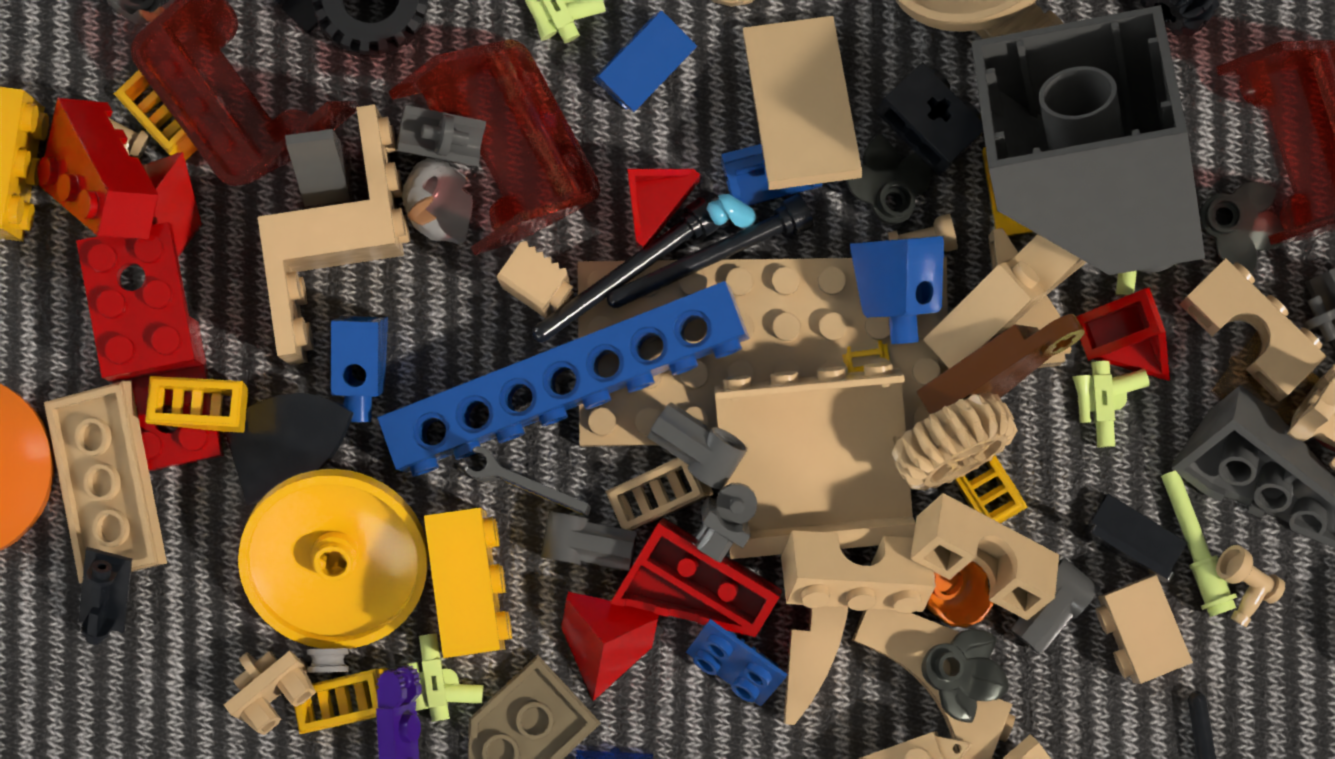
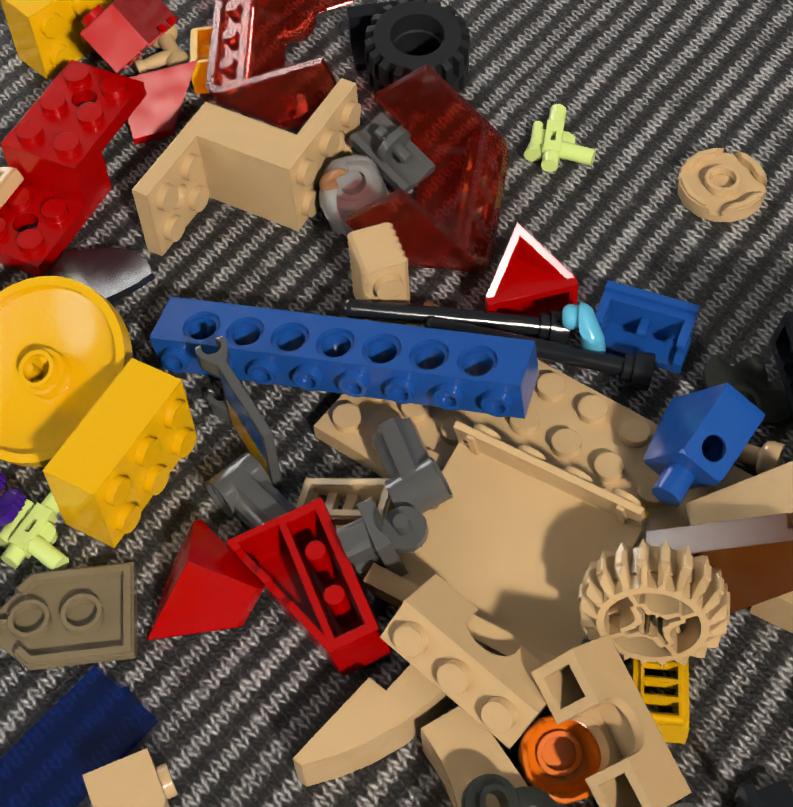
camera: 40 degrees right, 30 degrees down
yellow slope [145,376,248,433] -> none
dark grey slope [285,129,355,209] -> none
blue torso [331,316,388,422] -> none
blue hinge [593,10,697,113] -> none
blue hinge [685,619,788,706] -> none
tan tile [743,16,862,190] -> none

